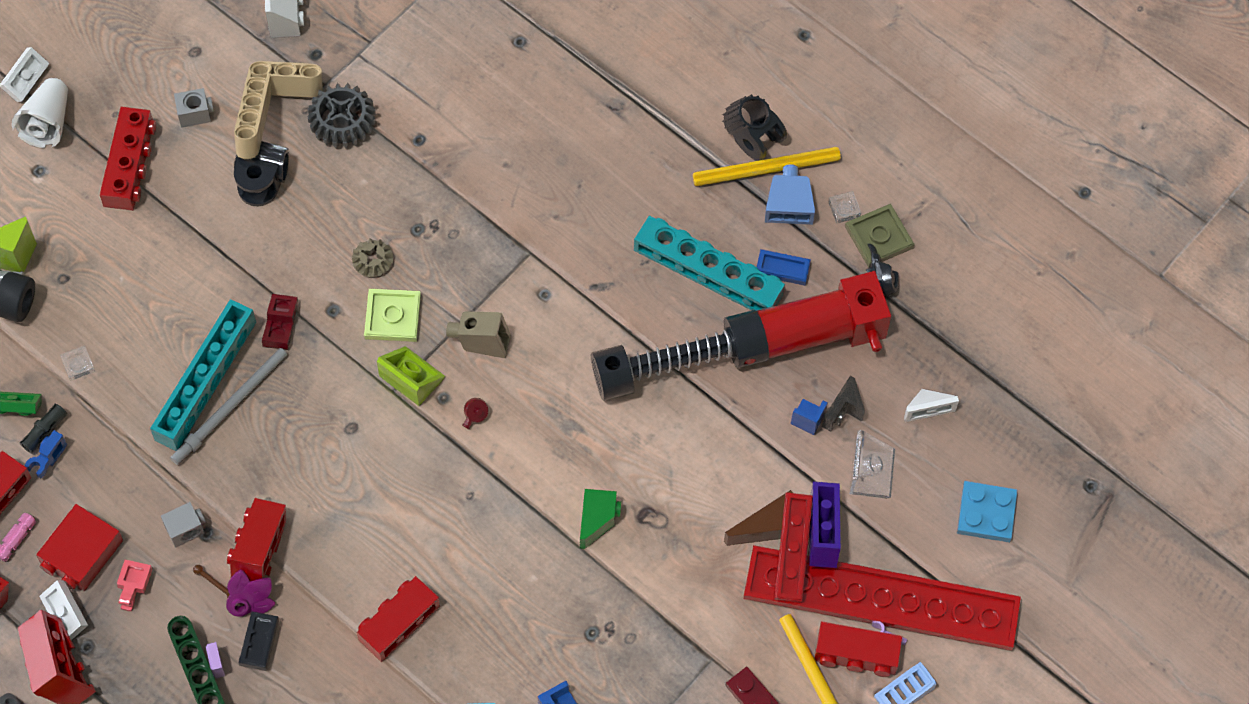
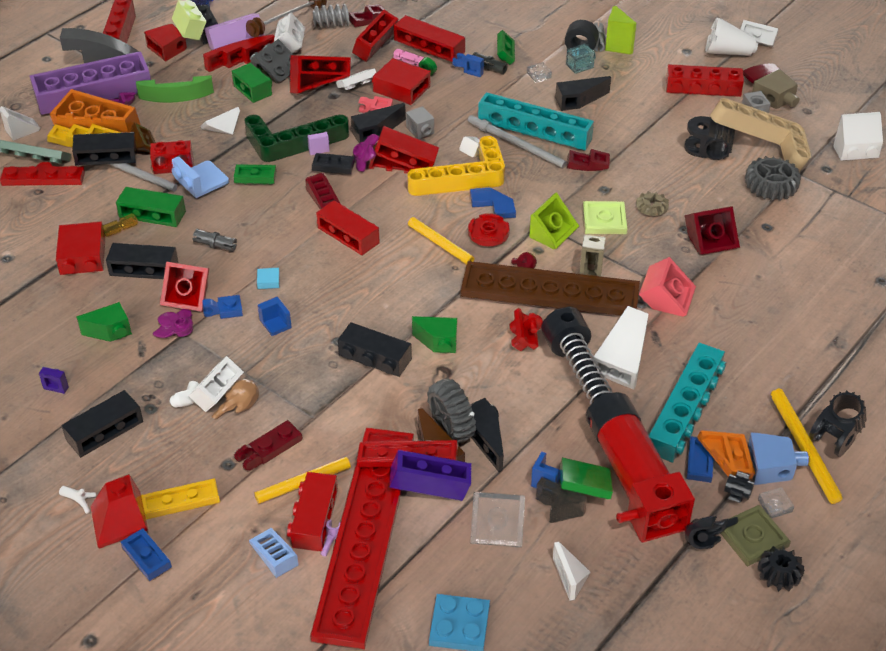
camera: 90 degrees right, 20 degrees down
none -> dark red slope [305,173,341,209]
none -> black brick [338,322,412,377]
none -> black slope [351,103,406,143]
none -> yellow beam [407,136,505,196]
none -> yellow piece [408,217,475,265]
none -> green tile [419,57,437,76]
none -> dark grey gear [427,378,476,443]
none -> white slope [459,136,480,157]
none -> reddish brown plate [460,261,640,316]
none -> red plate [468,214,510,246]
none -> blue tile [470,187,516,219]
none -> black slope [471,398,504,472]
none -> red hips [509,308,543,351]
none -> black slope [555,76,611,111]
none -> green tile [560,457,613,500]
none -> clear light blue brick [566,44,596,74]
none -> white slope [594,306,648,390]
none -> coral slope [639,257,696,317]
none -> dark red slope [684,206,740,255]
none -> orange wing [697,430,755,479]
none -> black gear [724,471,755,503]
none -> dark red slope [743,63,781,84]
none -> dark tan torso [752,69,800,109]
none -> black gear [758,545,805,592]

